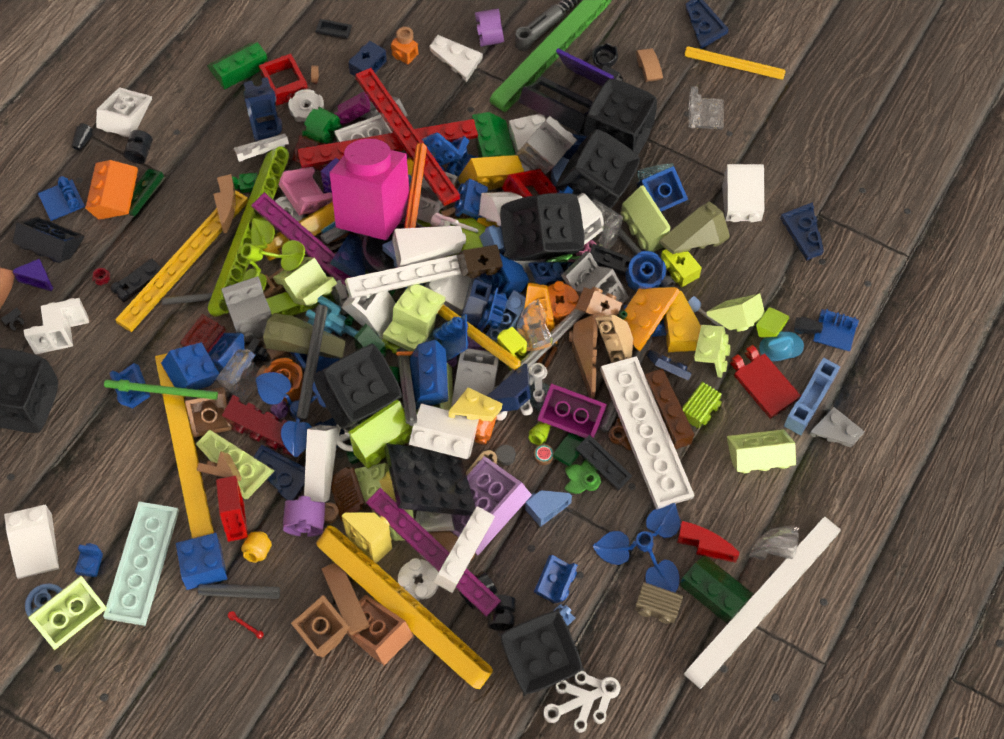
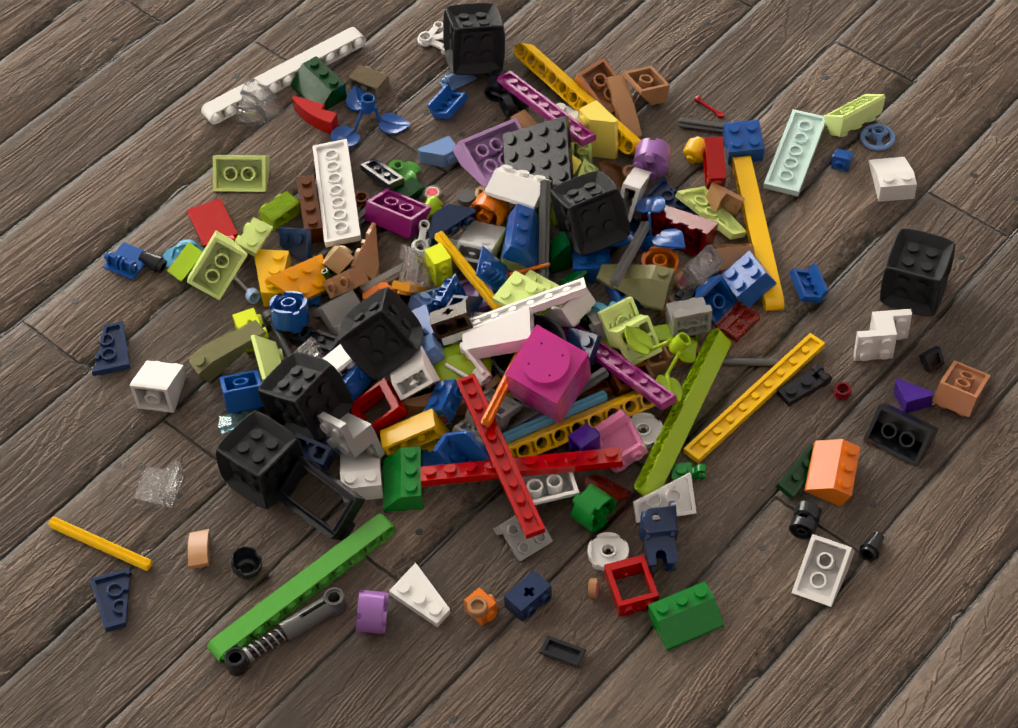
camera: 165 degrees left, 10 degrees down
blue hinge [38,176,85,221] -> none
bright green bar [104,379,218,400] -> none
medium nougat slope [214,174,236,233] -> none
magenta bracket [334,91,370,126] -> none
white brick [434,506,495,593] -> none
light yellow wing [448,388,502,421] -> none
dark purple piece [556,48,623,86] -> none
medium blue arch [784,358,840,435] -> none
light grey wing [809,407,865,447] -> none

